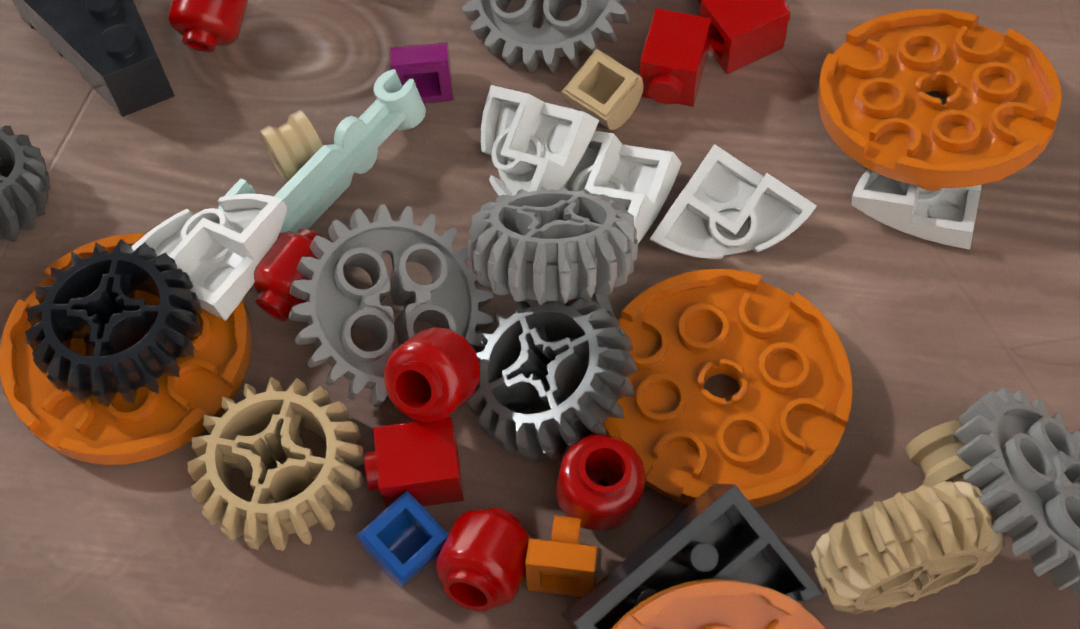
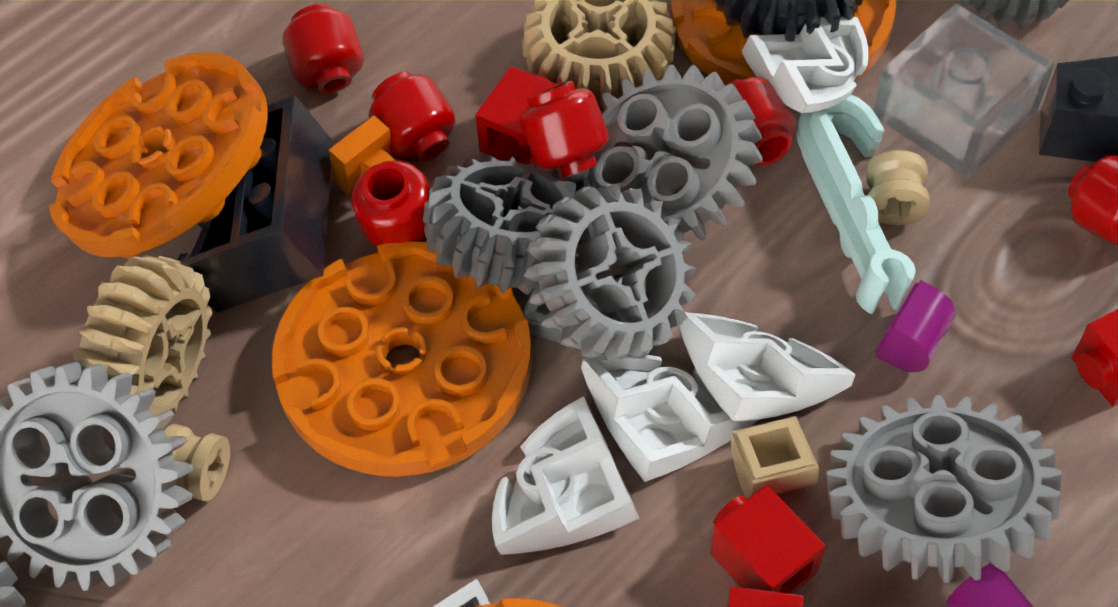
camera: 125 degrees right, 5 degrees down
blue brick [357,491,449,588] -> none
none -> clear brick [873,3,1055,179]

